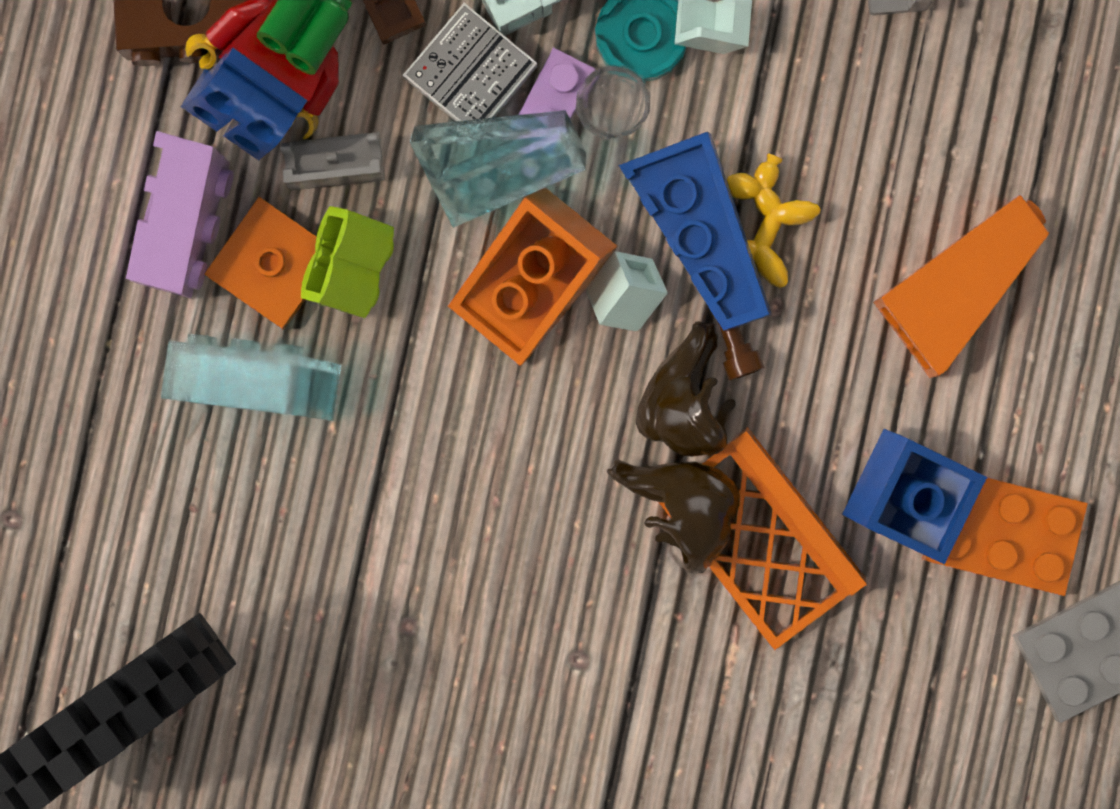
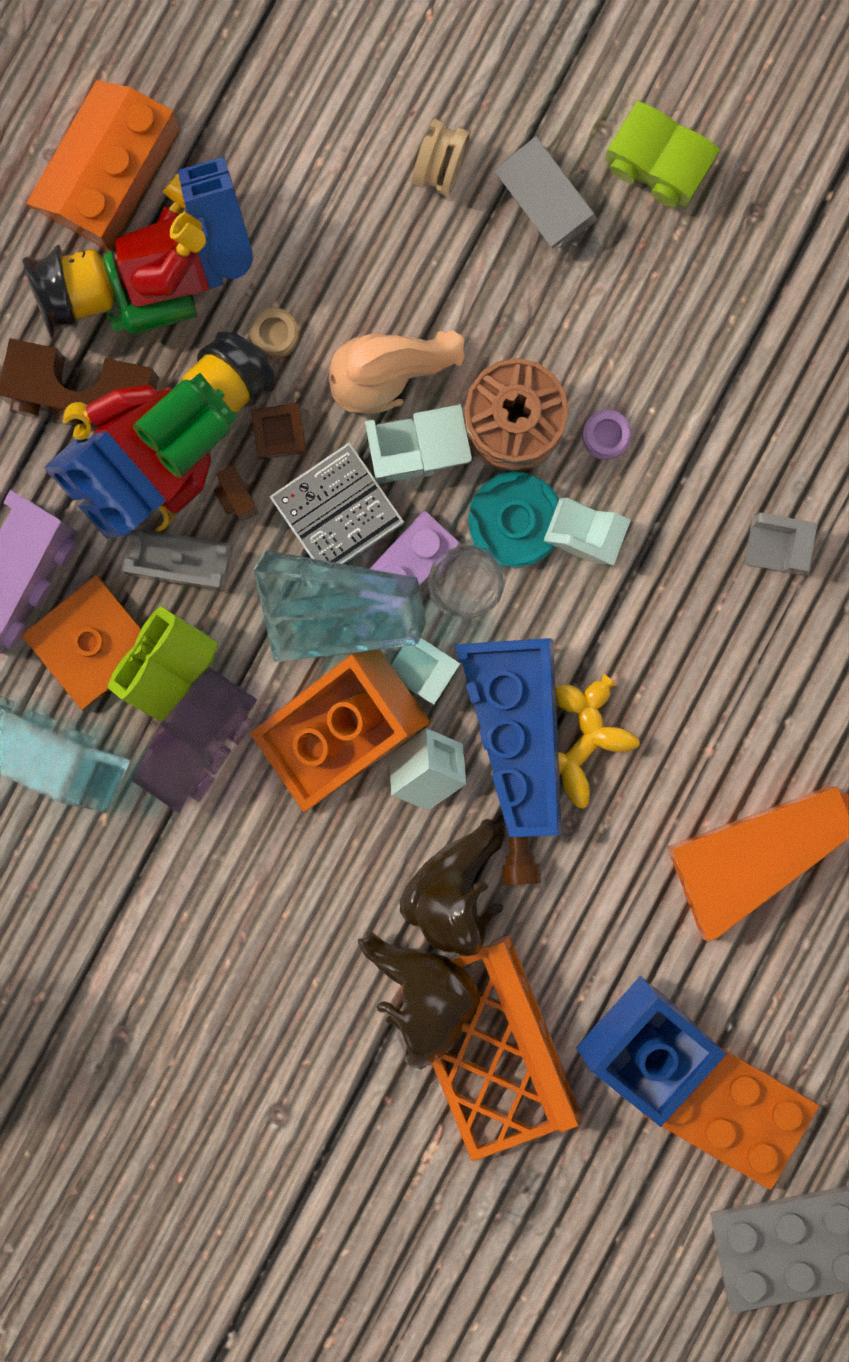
camera: 20 degrees right, 0 degrees up
none -> clear purple brick [131,667,257,814]
none -> reddish brown plate [214,465,259,522]
none -> light aqua panel [391,632,461,706]

